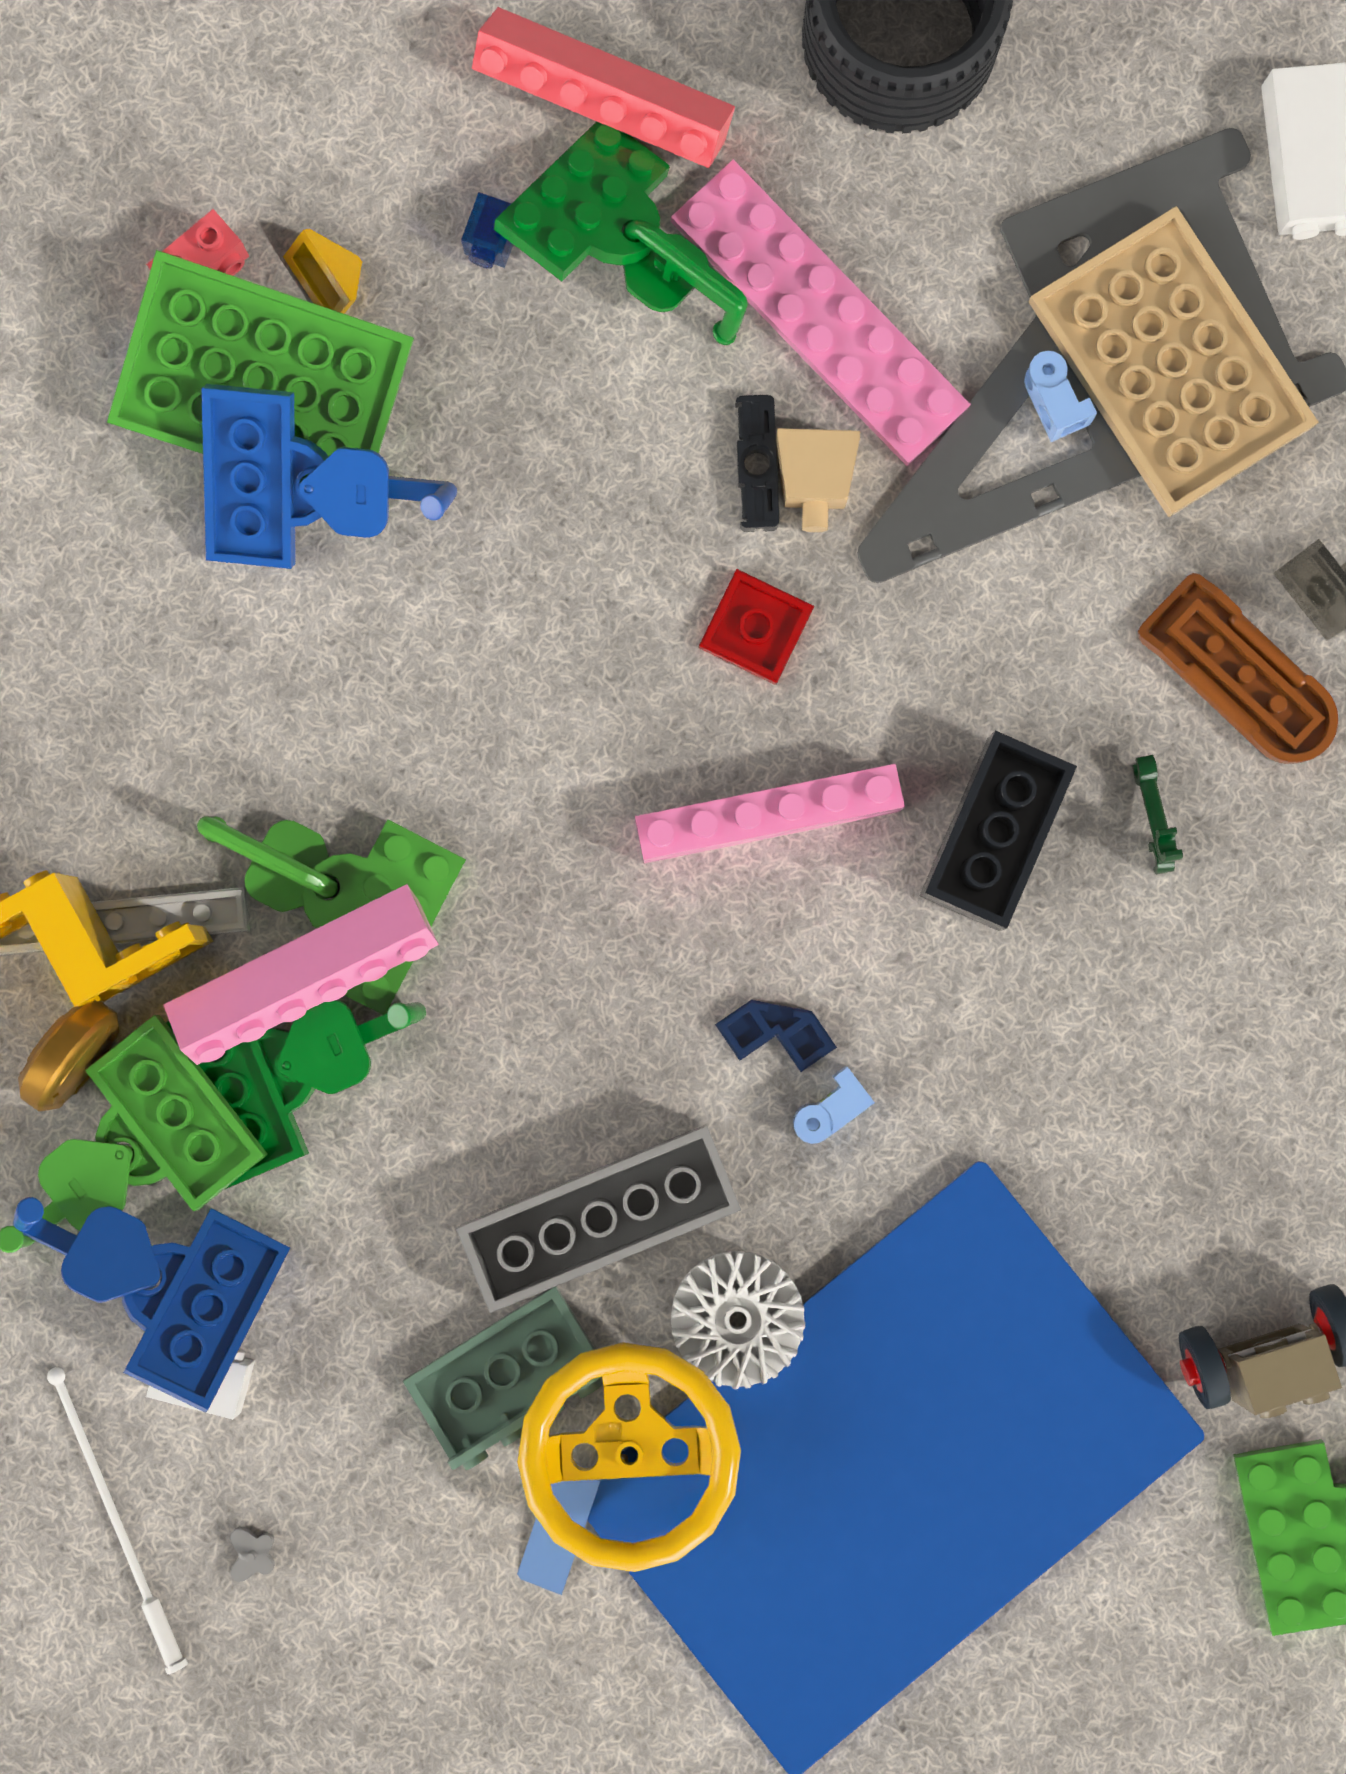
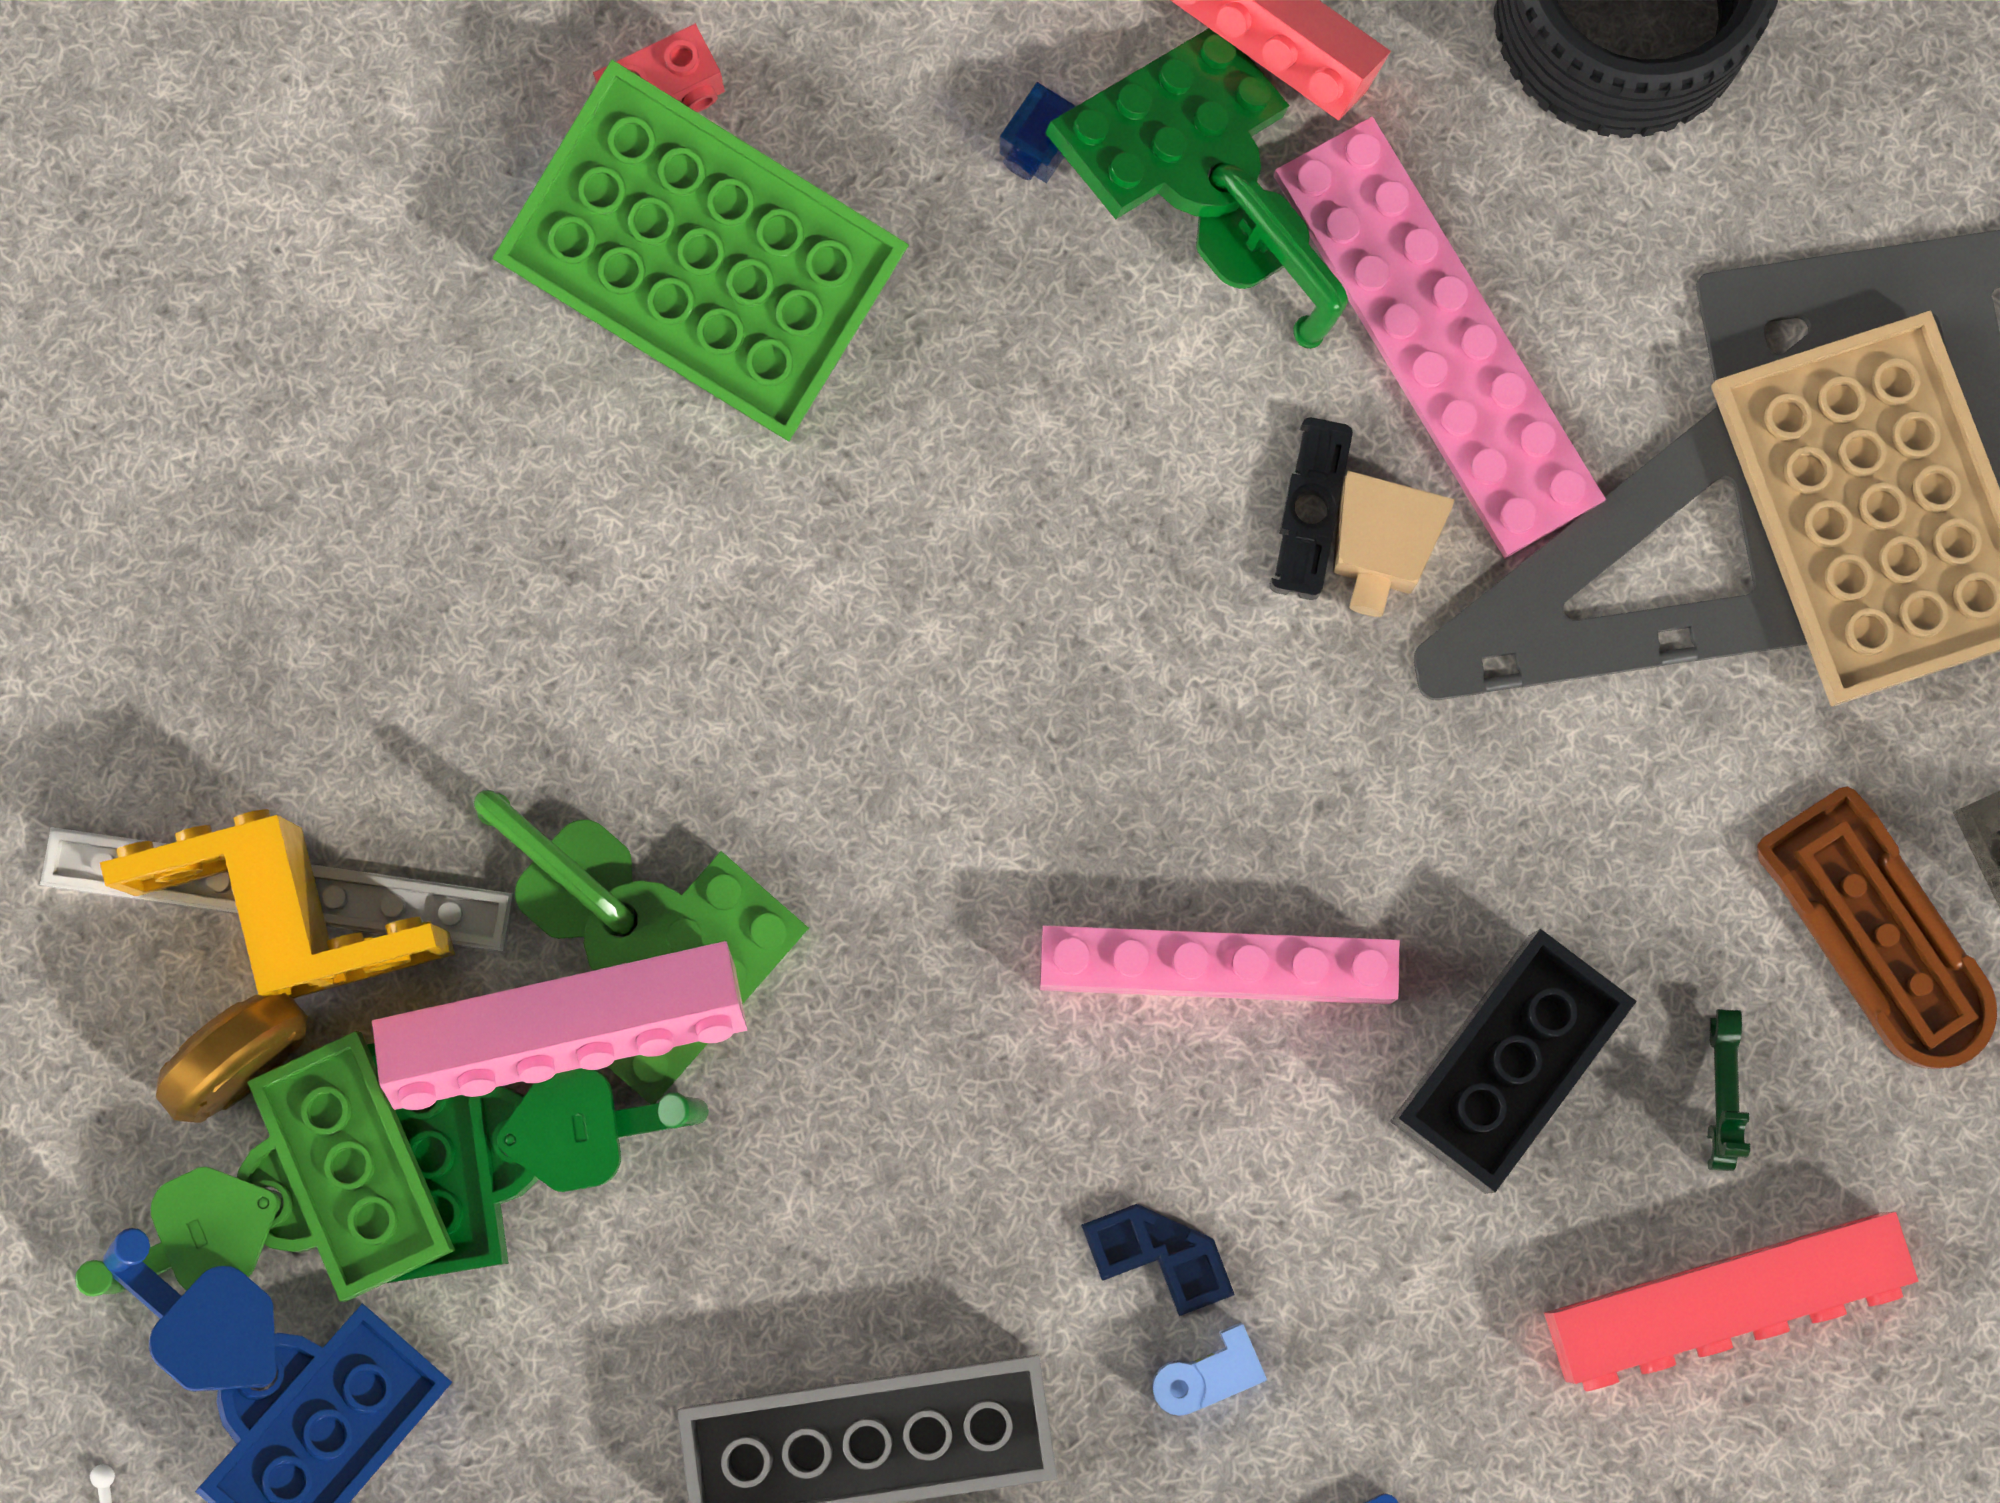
camera: 15 degrees right, 5 degrees down
blue plate [201,384,457,569] -> none
yellow slope [283,228,362,314] -> none
red tile [698,569,815,685] -> none
light blue leg [1024,351,1097,442] -> none
none -> coral brick [1544,1212,1919,1391]

